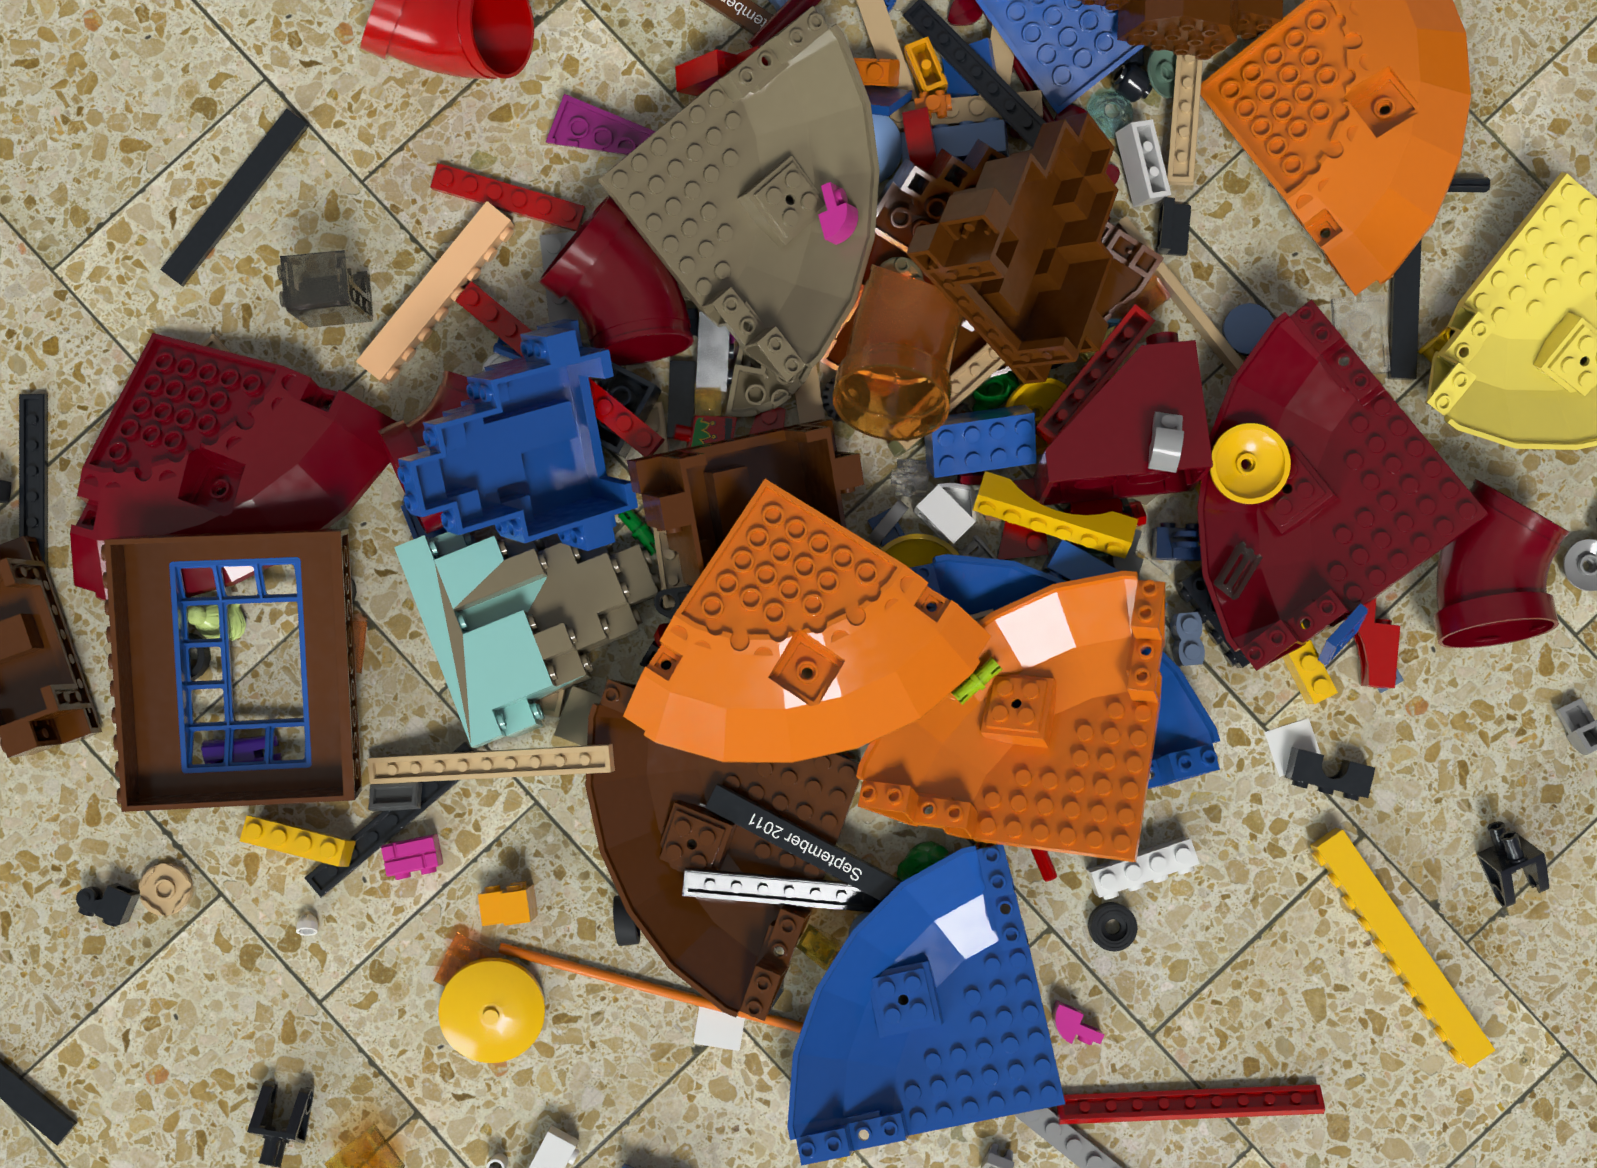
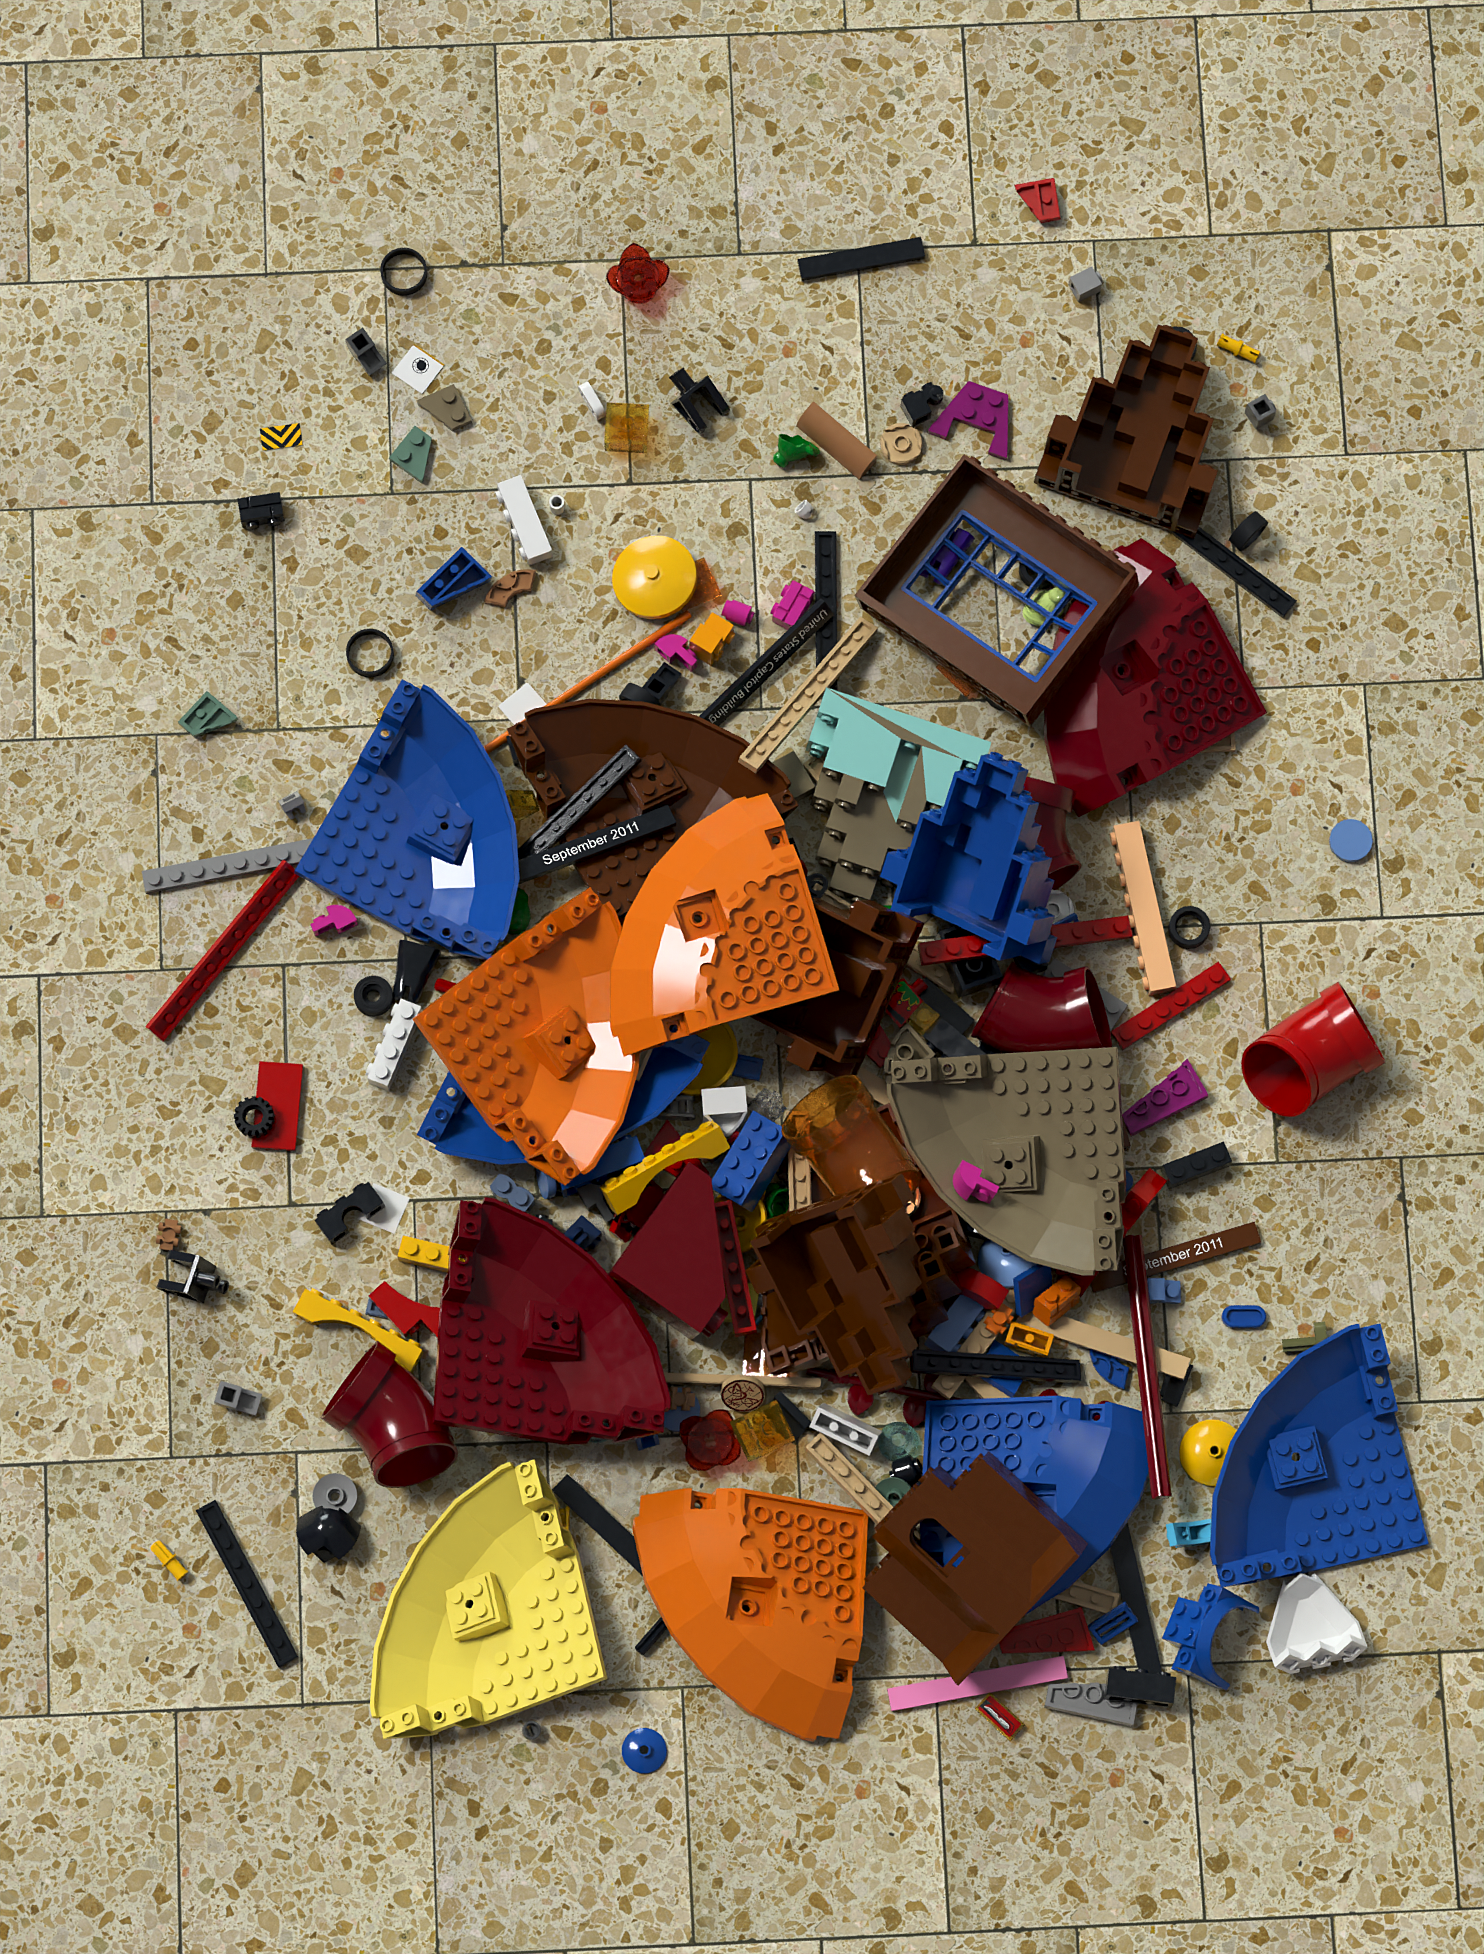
camera: 125 degrees right, 10 degrees down
black tile [160,109,309,287] -> none
yellow brick [239,815,356,867] -> none
clear smoke windscreen [277,250,373,328] -> none
dark grey tile [368,782,422,811] -> none
light grey beam [868,500,909,546] -> none
lime pin [951,657,1003,705] -> none
light grey brick [1148,412,1184,473] -> none
yellow dish [1210,423,1291,504] -> none
clear smoke tile [1213,541,1263,600] -> none
yellow brick [1310,827,1496,1068] -> none
blue tile [1318,603,1368,665] -> none
none -> medium nougat piece [156,1218,182,1251]
none -> black tyre [234,1096,275,1138]
none -> red tile [251,1061,303,1151]
none -> yellow arch [293,1288,424,1373]
none -> black piece [393,940,441,1004]
none -> medium nougat tile [485,569,536,608]
none -> blue dish [622,1728,667,1774]
none -> black brick [642,662,682,704]
none -> dark pink brick [655,634,697,672]
none -> medium nougat piece [669,1387,695,1411]
none -> clear red brick [679,1409,741,1471]
none -> black tile [699,598,834,726]
none -> tan tile [720,1374,765,1412]
none -> dark pink brick [721,599,755,627]
none -> clear yellow brick [730,1400,795,1462]
none -> green hair [773,434,820,468]
none -> medium nougat brick [796,401,877,480]
none -> magenta wing [928,381,1008,460]
none -> black brick [1161,1141,1232,1190]
none -> black tyre [1168,906,1211,949]
none -> medium blue tile [1329,819,1373,862]

